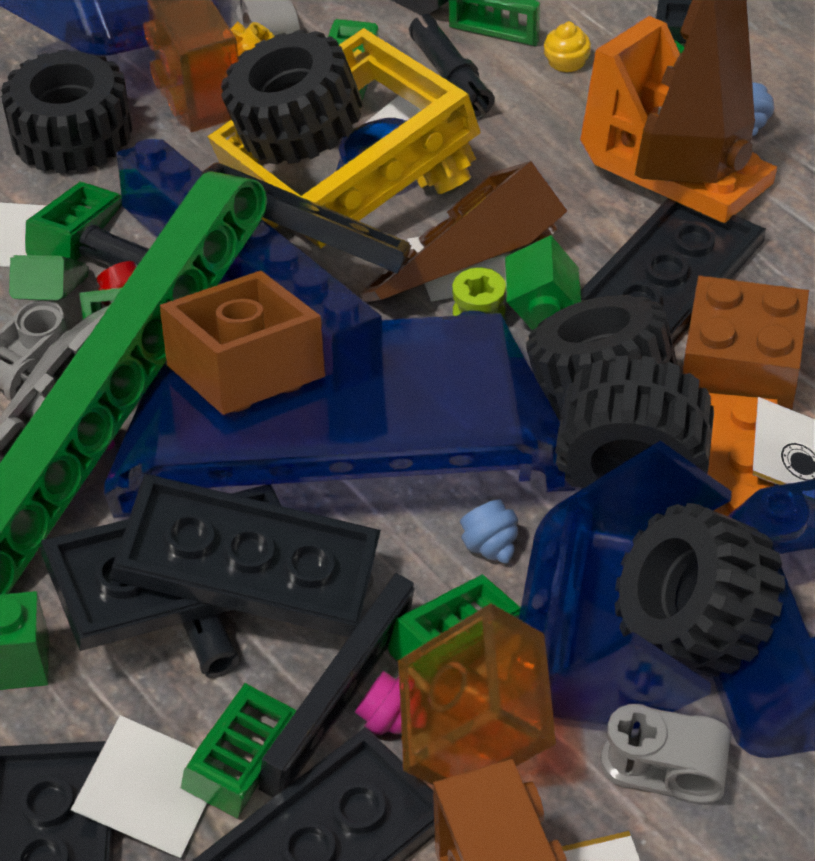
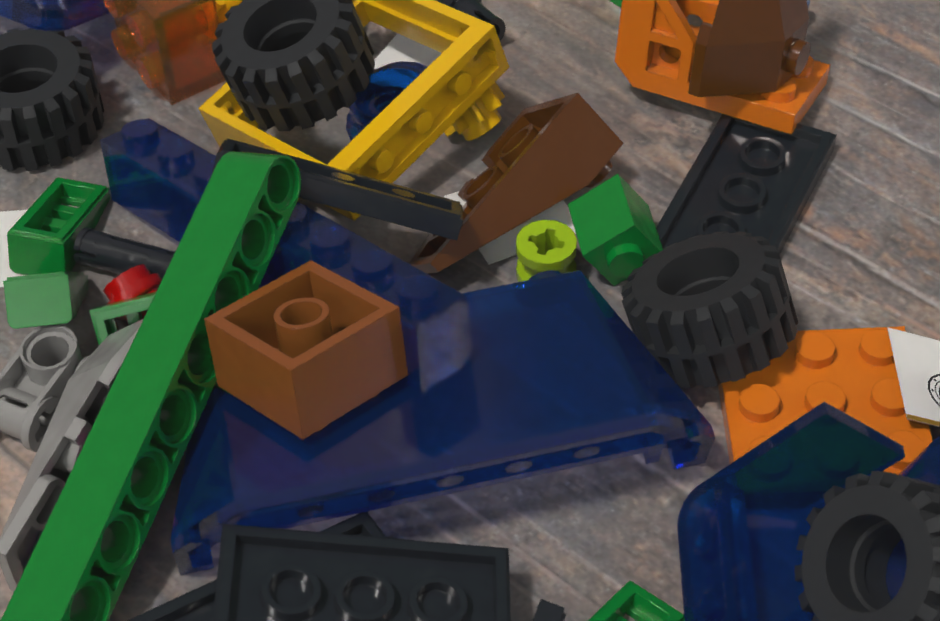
camera: 10 degrees left, 0 degrees up
medium blue plate [460,499,518,564] -> none
black tyre [555,355,714,511] -> none
dark orange brick [683,275,809,410] -> none

